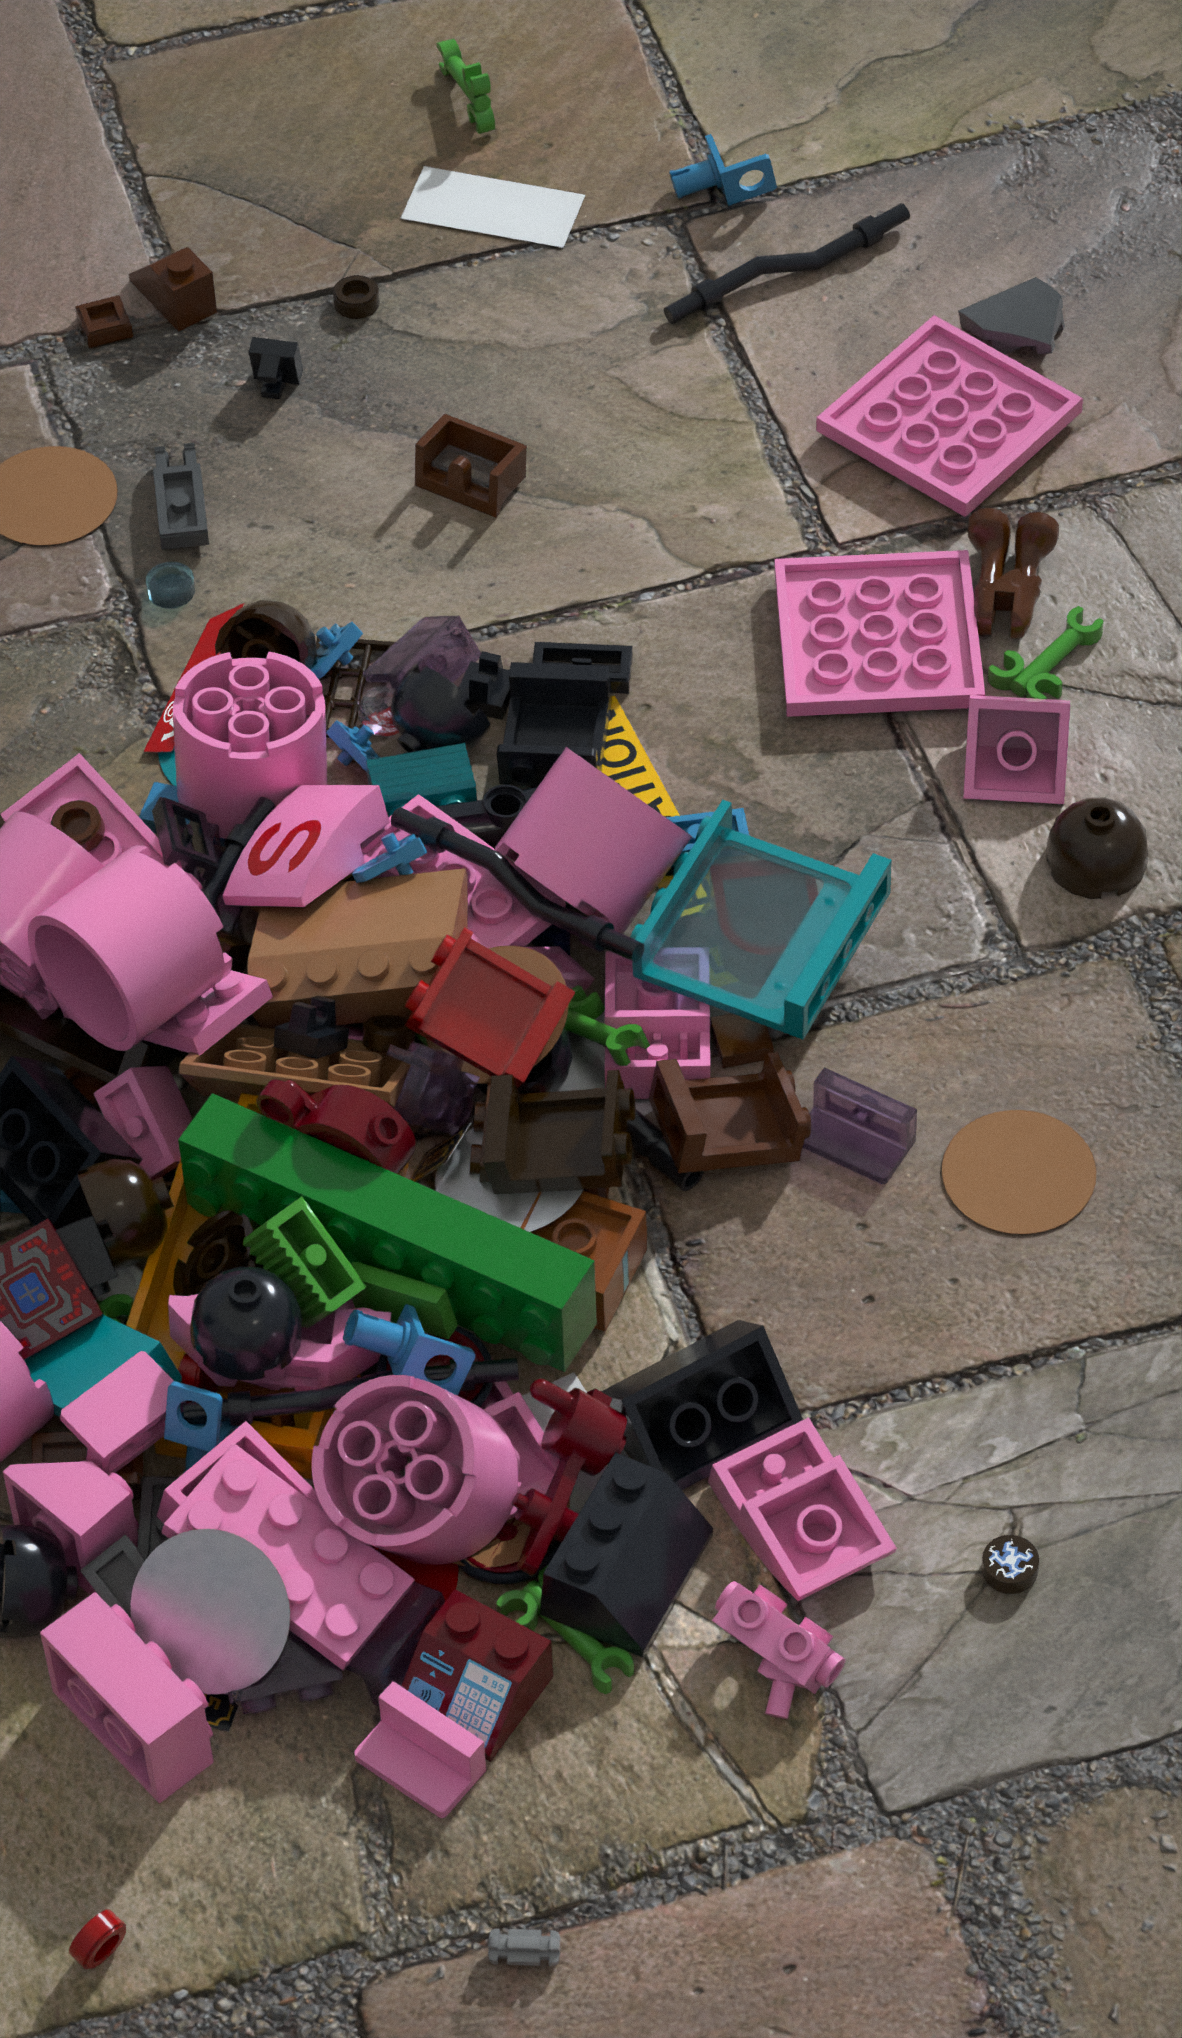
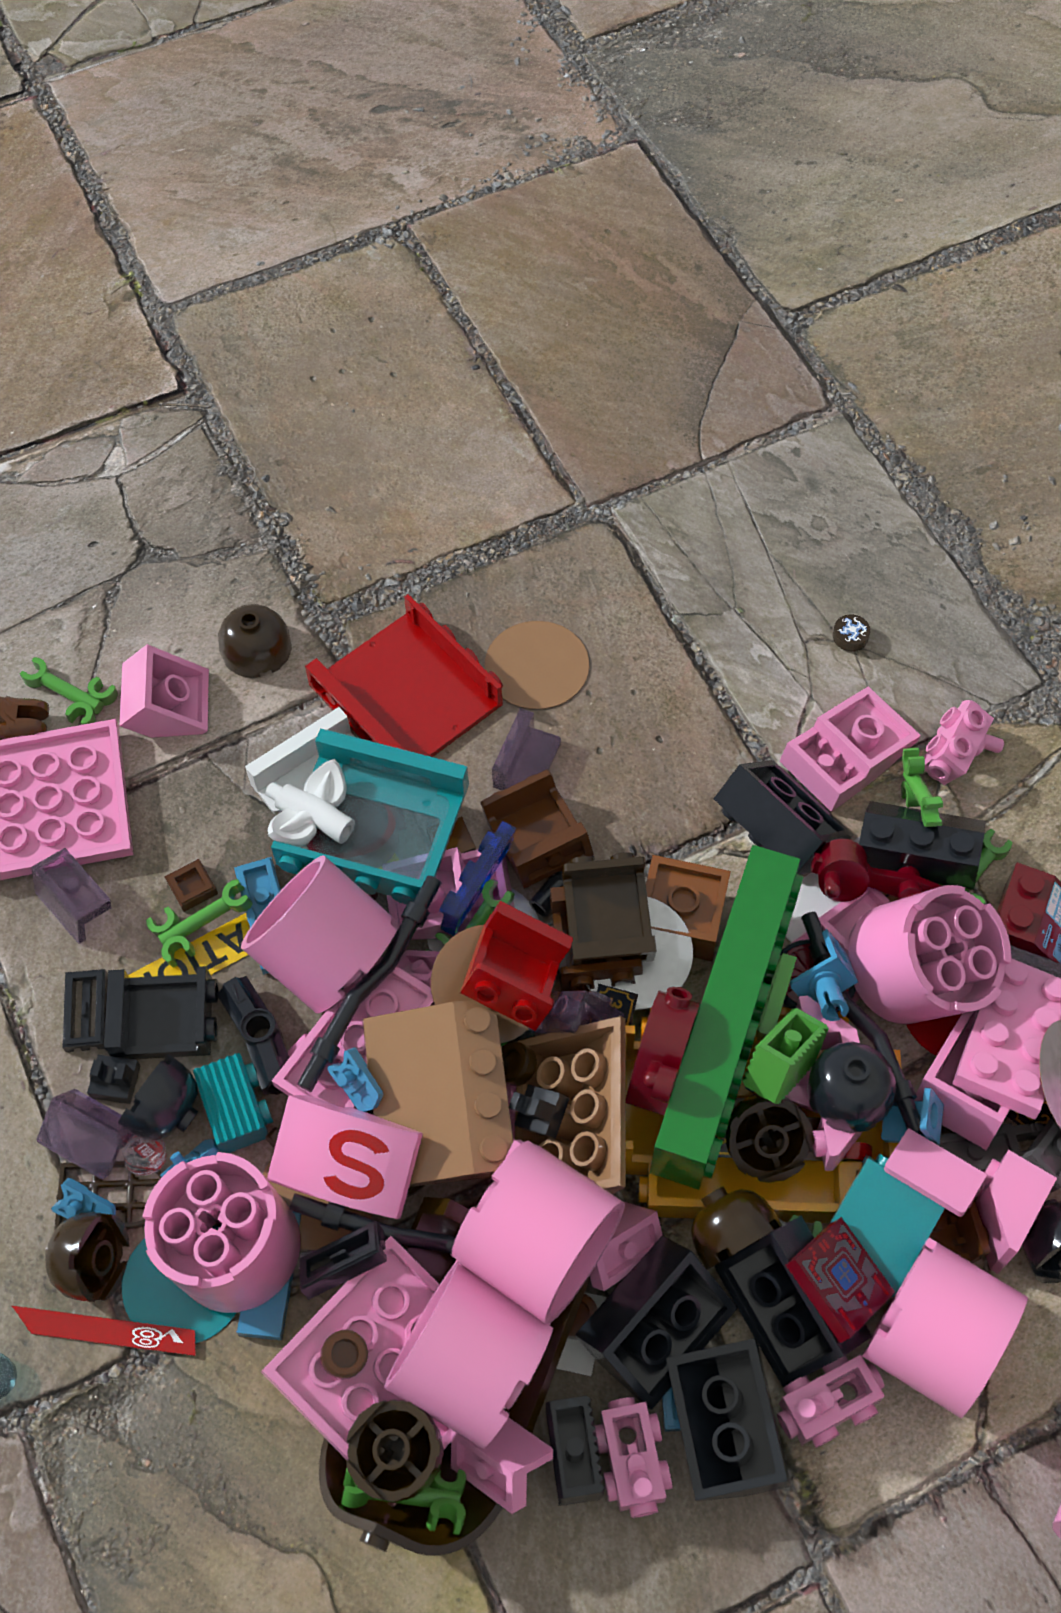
camera: 100 degrees left, 10 degrees up
none -> clear purple panel [31,848,111,944]
none -> bright green bar [146,879,253,968]
none -> reddish brown tile [164,859,218,912]
none -> white panel [245,707,354,815]
none -> white plant [265,759,355,847]
none -> red panel [305,594,503,757]
none -> clear blue plate [439,821,516,936]
none -> bright green bar [901,748,943,827]

